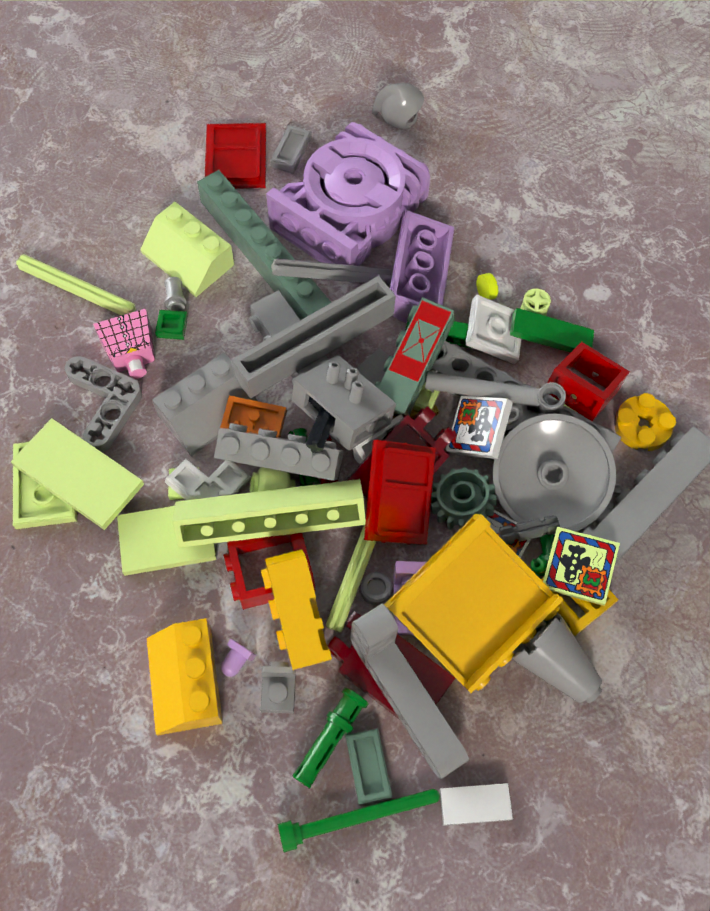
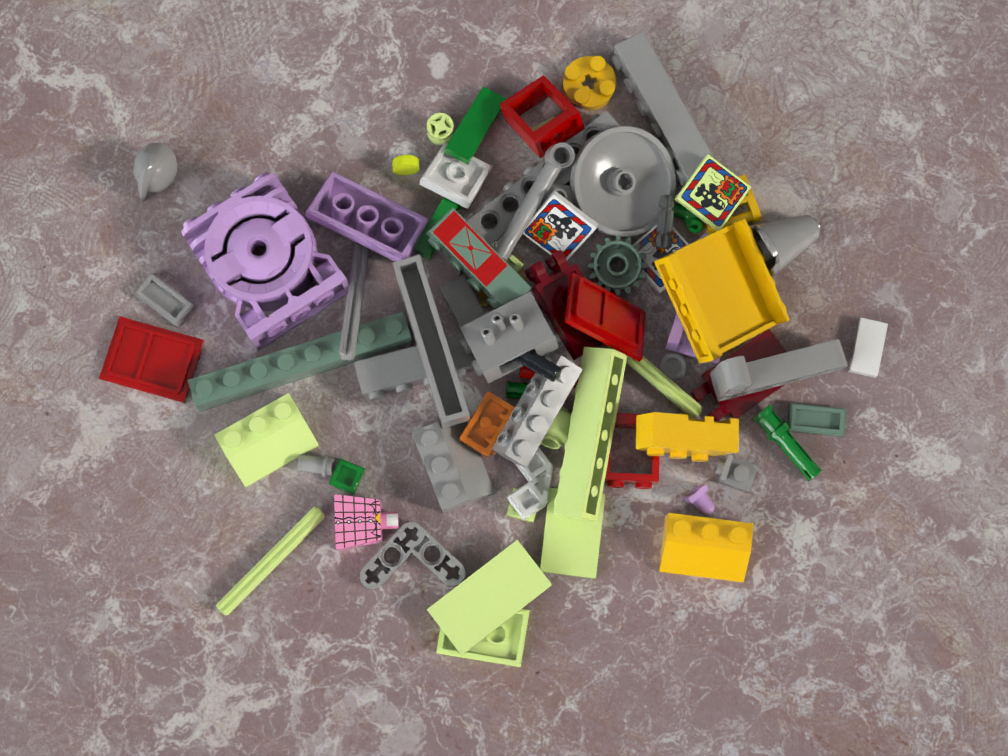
camera: 75 degrees left, 15 degrees up
green piece [277,789,440,853] -> none

